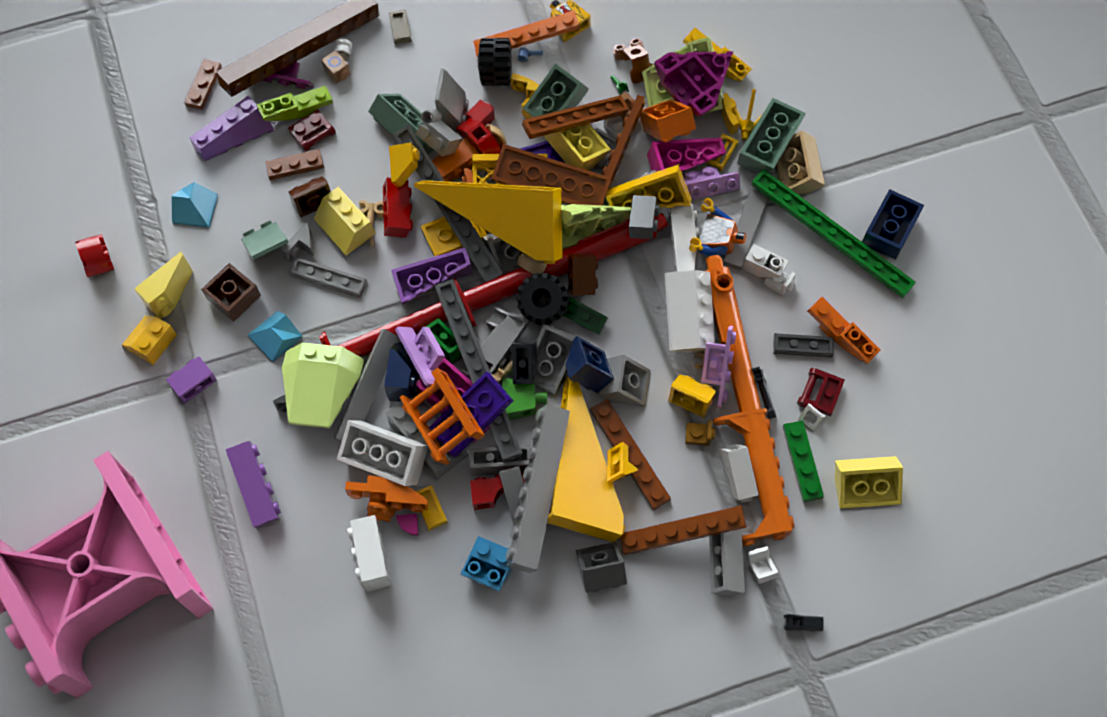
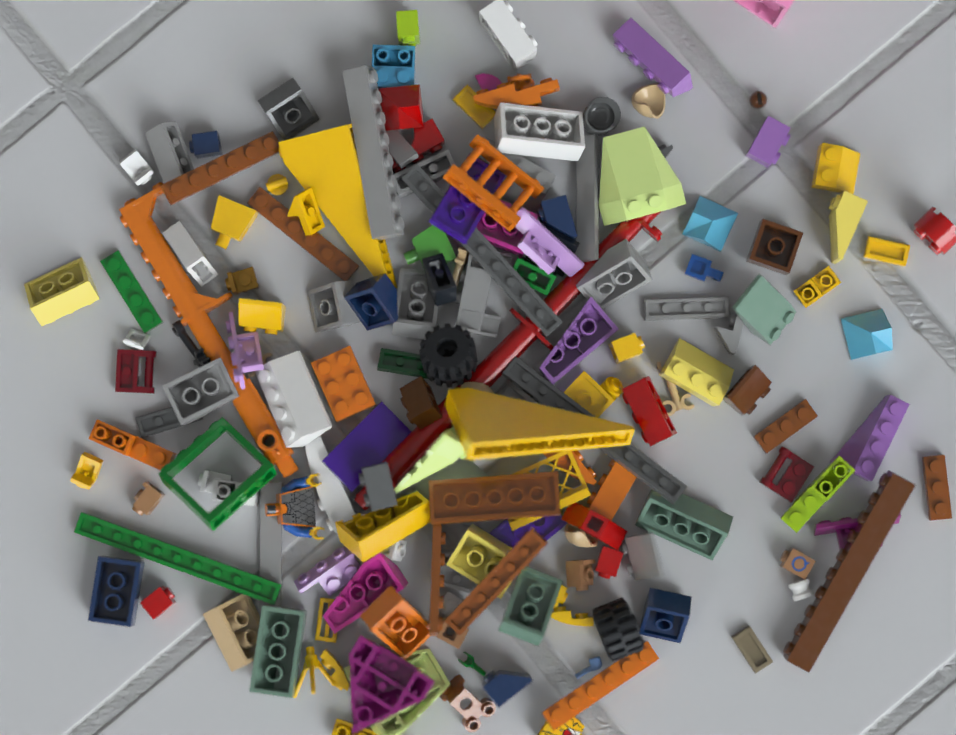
camera: 155 degrees right, 20 degrees up
yellow slope [389,142,420,188] -> none
light grey hinge [416,109,462,157] -> none
black bar [784,614,824,631] -> none
none -> yellow bracket [70,452,104,489]
none -> medium nougat brick [132,482,165,516]
none -> red brick [140,586,176,620]
none -> green window [158,417,277,532]
none -> light grey slope [162,357,239,426]
none -> dark blue brick [189,131,222,159]
none -> yellow torso [211,195,258,249]
none -> yellow plate [266,174,288,195]
none -> orange brick [311,346,377,422]
none -> dark purple tile [321,401,411,492]
none -> red slope [378,84,424,131]
none -> lime brick [396,10,420,47]
none -> dark blue slope [482,670,533,708]
none -> medium nougat brick [565,559,595,591]
none -> light grey slope [576,239,652,309]
none -> dark grey helmet [583,97,621,136]
none -> yellow plate [600,377,623,400]
none -> yellow brick [609,333,645,364]
none -> tan helmet [631,83,666,119]
none -> dark blue slope [639,587,692,643]
none -> blue plate [684,254,724,282]
none -> reddish brown hinge [749,91,767,109]
none -> yellow slope [794,265,842,308]
none -> yellow tile [863,236,910,267]

